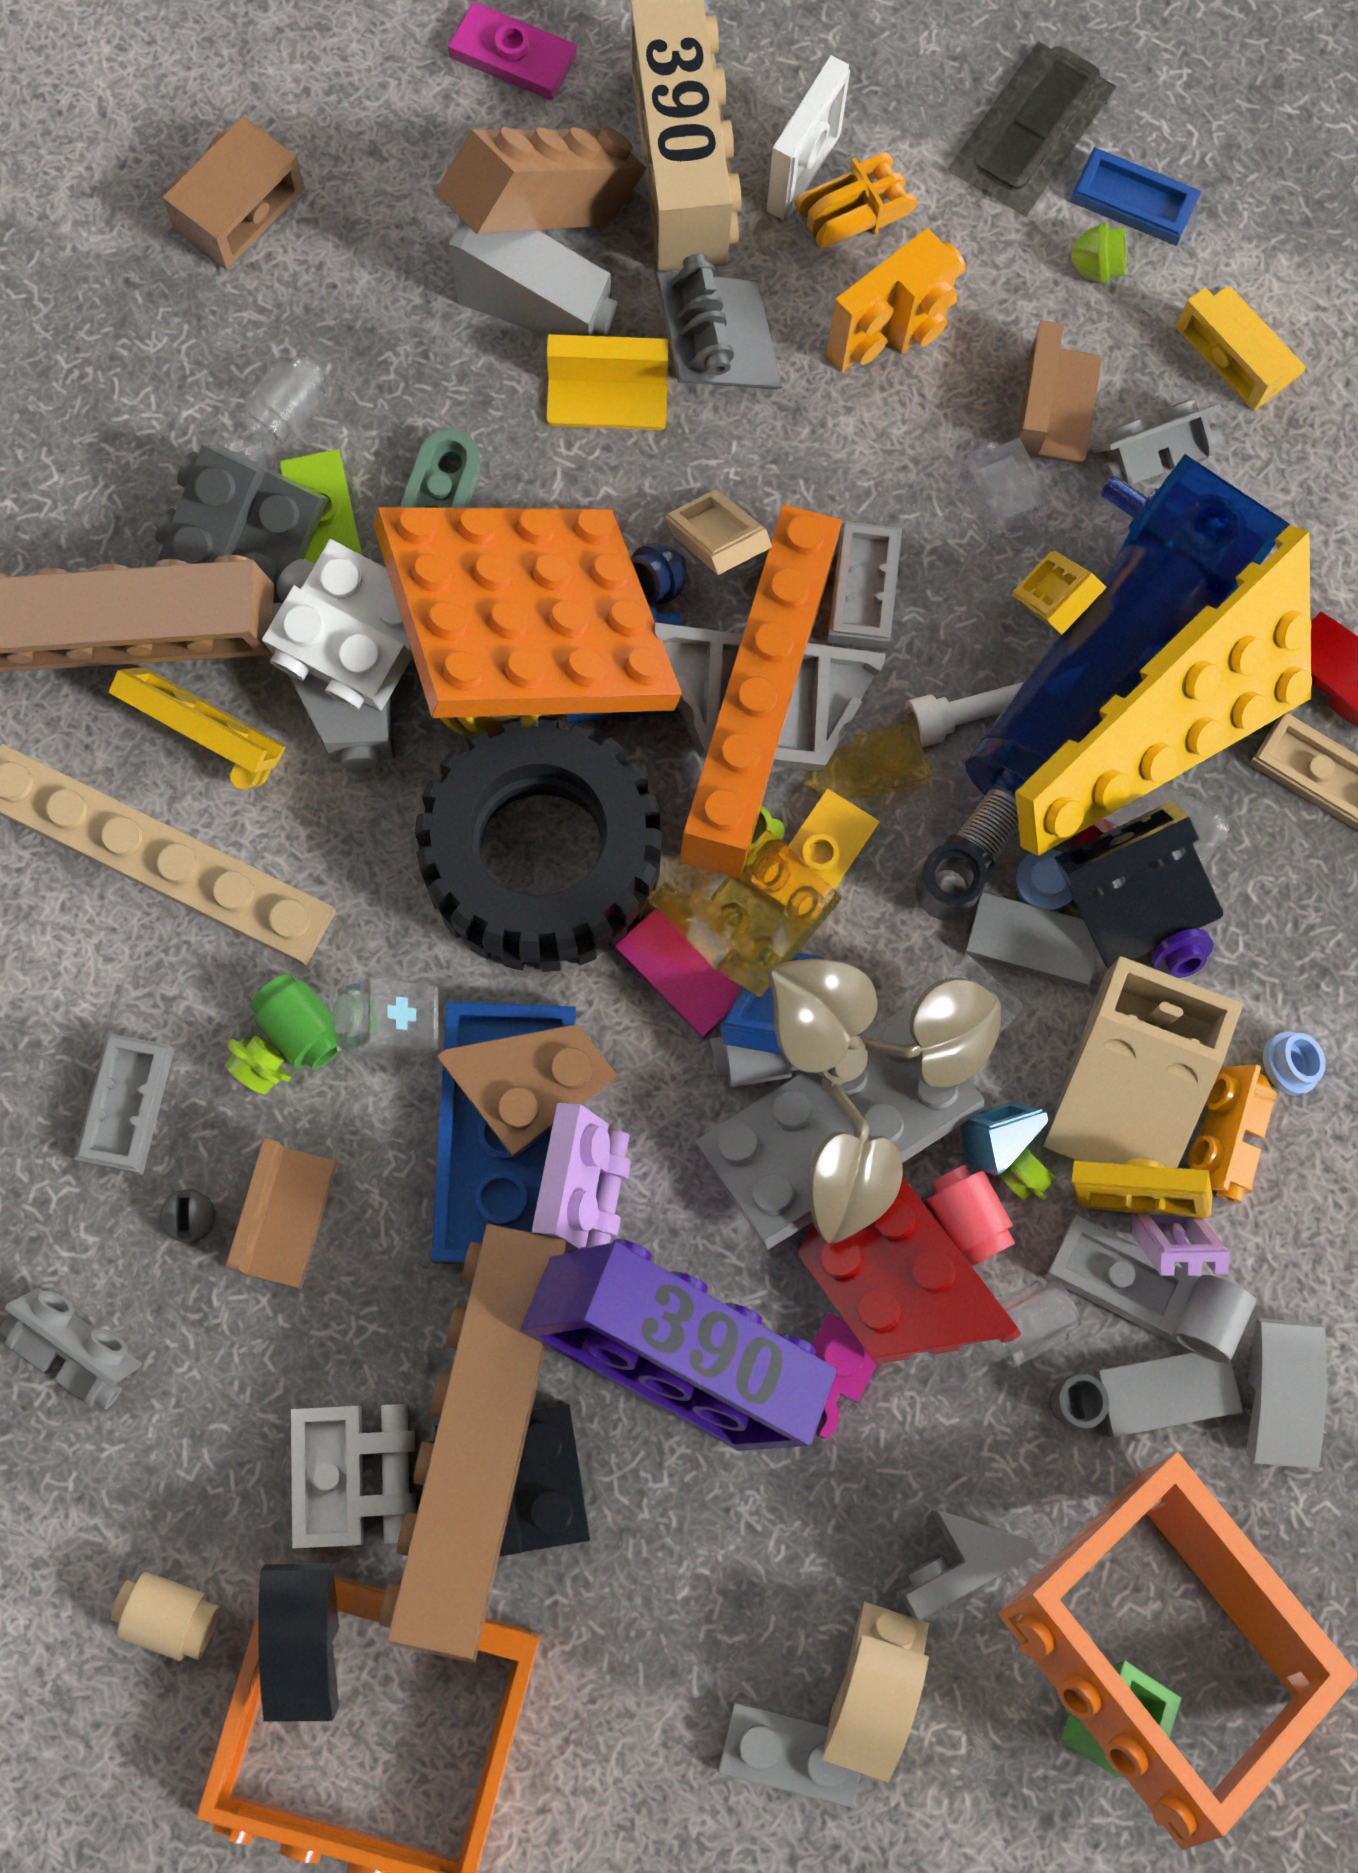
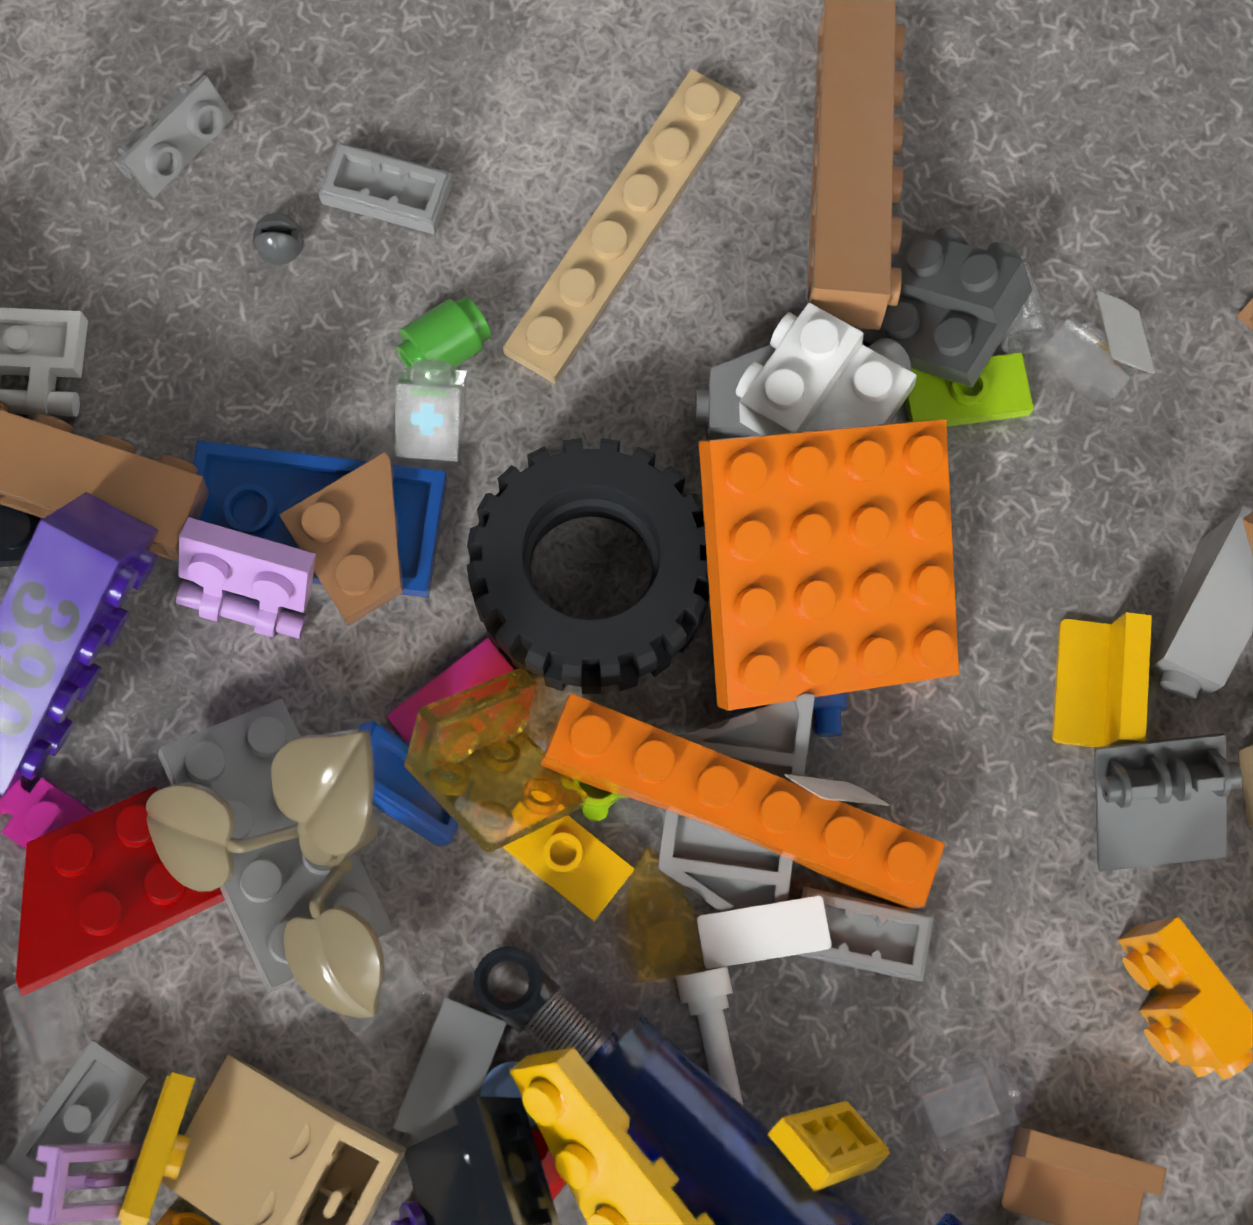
camera: 95 degrees right, 0 degrees up
yellow hinge [108,667,286,790] -> none
lime plate [225,1036,292,1095] -> none
medium nougat panel [226,1138,338,1290] -> none
sand green plate [400,429,481,508] -> none
dark blue plate [631,543,686,605] -> none
tan tile [665,489,772,575] -> none
coral brick [926,1165,1015,1266] -> none
dark azure slope [960,1101,1048,1175] -> none
lime plate [998,1147,1057,1201] -> none
none -> white sticker [697,896,831,969]
none -> white sticker [784,774,889,806]
none -> white sticker [1096,291,1155,374]

